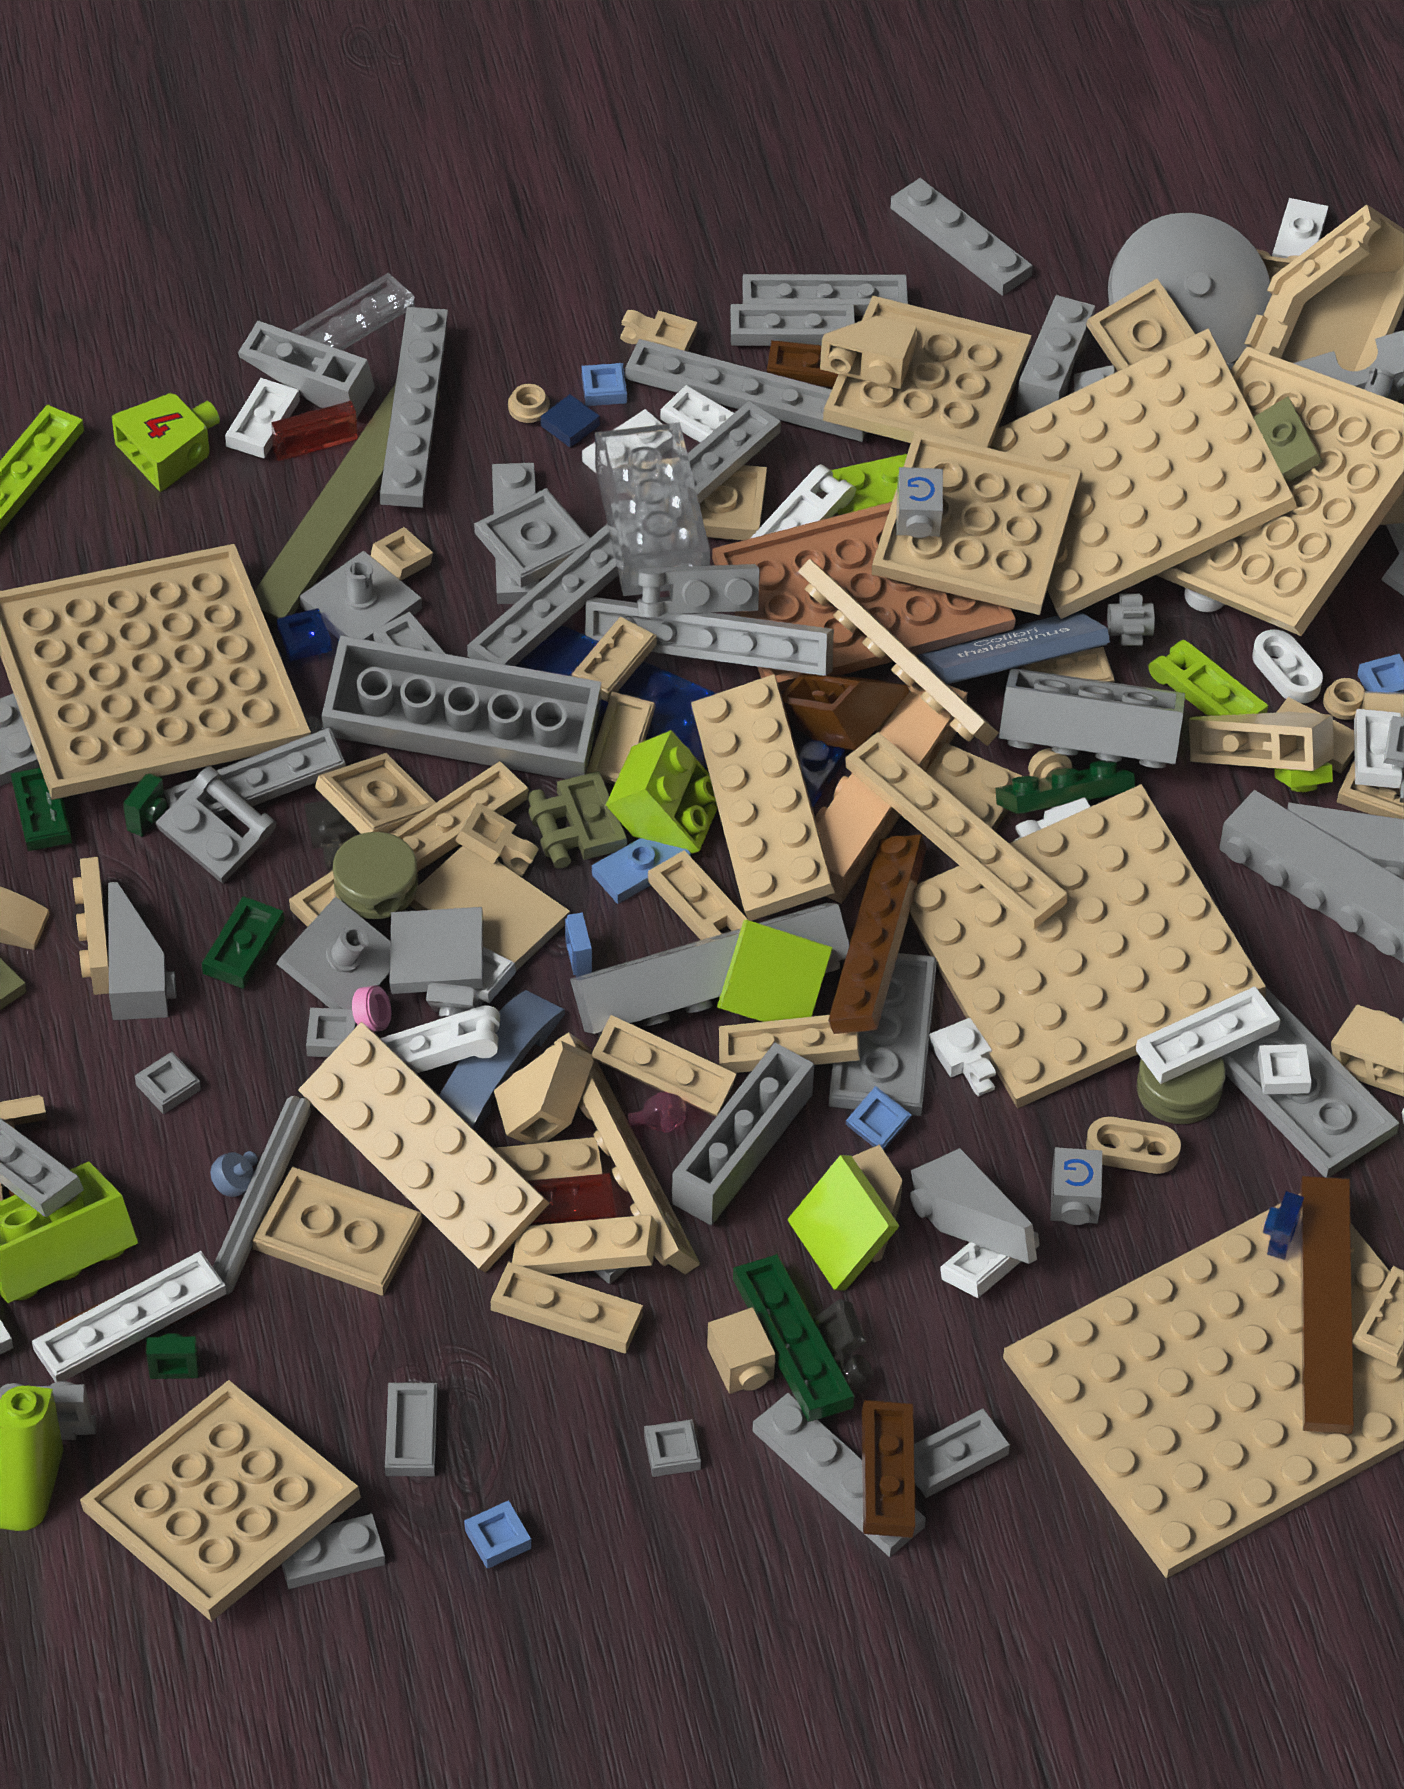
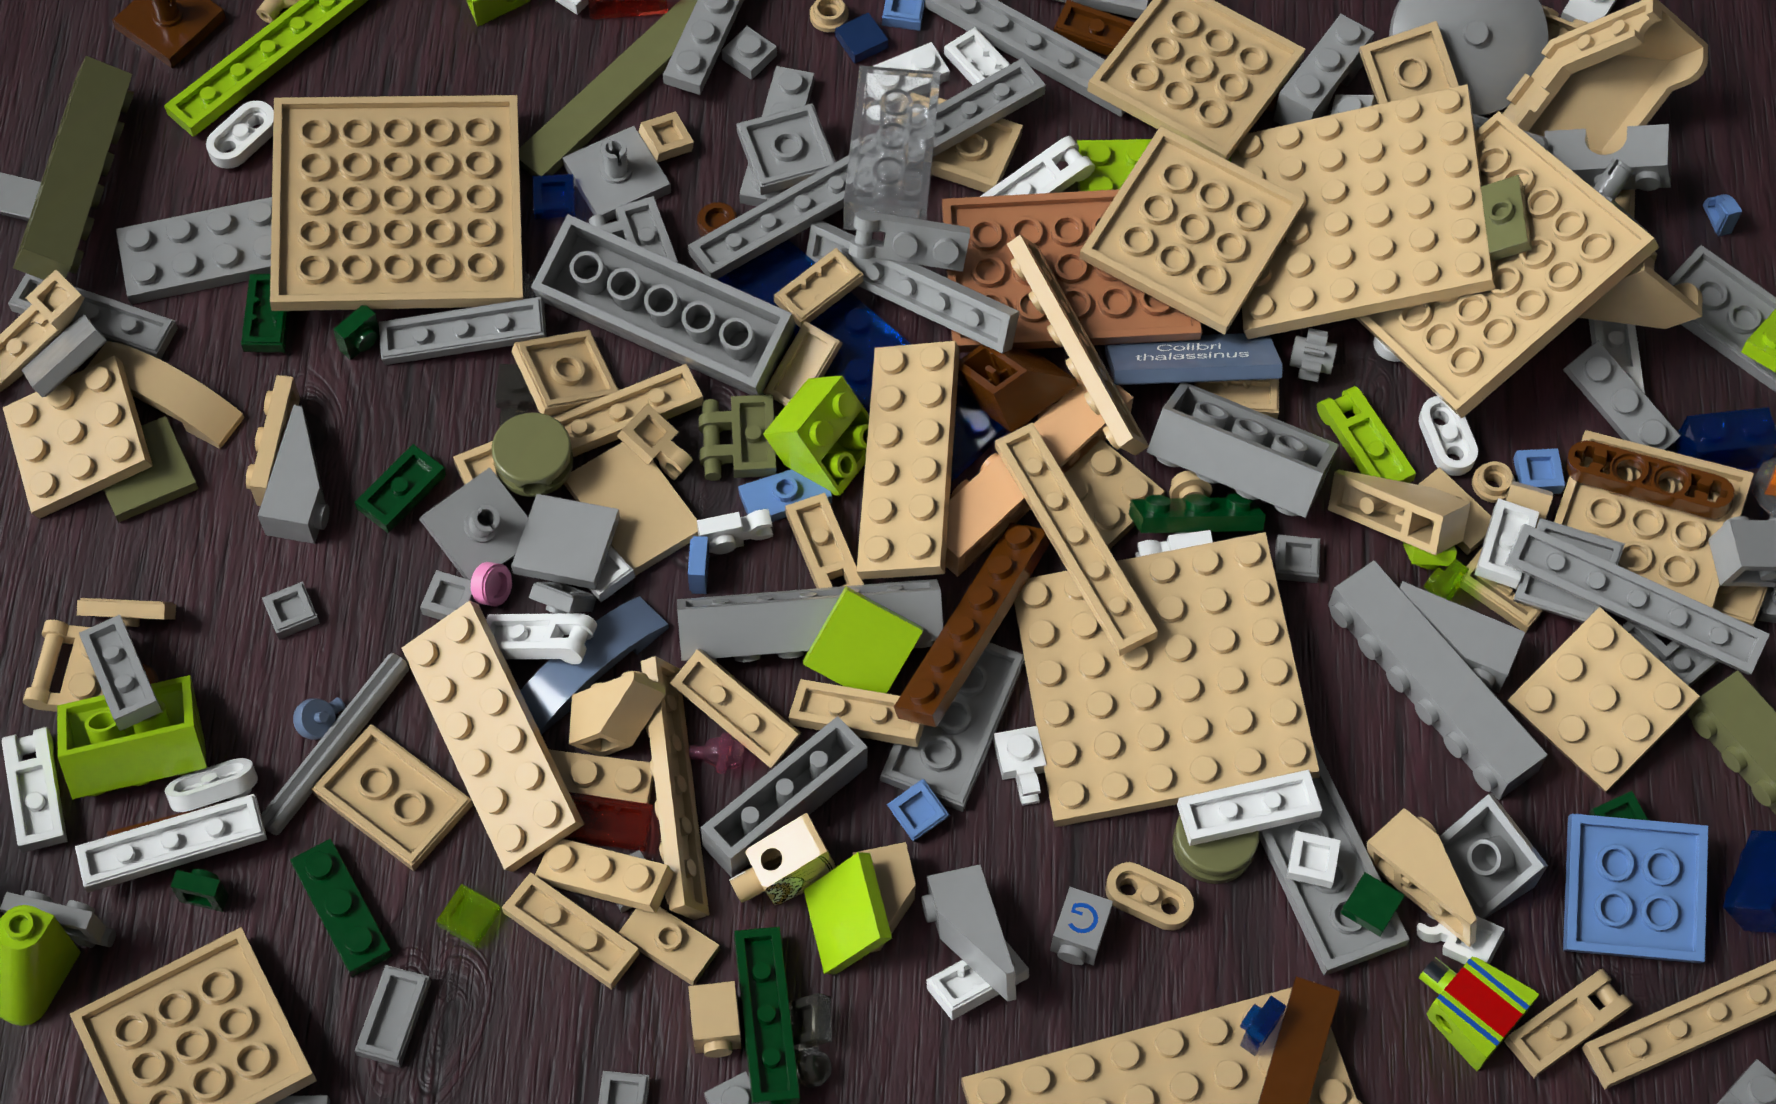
camera: 15 degrees right, 10 degrees up
light grey plate [156,766,277,884] -> none
tan slope [820,315,917,389] -> none
light grey brick [896,467,943,538] -> none
none -> white plate [165,758,258,813]
none -> dark green plate [290,838,393,978]
none -> clear neon green tile [436,884,501,948]
none -> tan plate [618,907,720,986]
none -> reddish brown tile [697,202,737,237]
none -> white plate [697,509,773,554]
none -> light grey plate [721,26,777,80]
none -> torso [729,813,836,905]
none -> light grey tile [1274,535,1320,583]
none -> dark green tile [1340,872,1405,937]
none -> clear neon green plate [1424,559,1469,601]

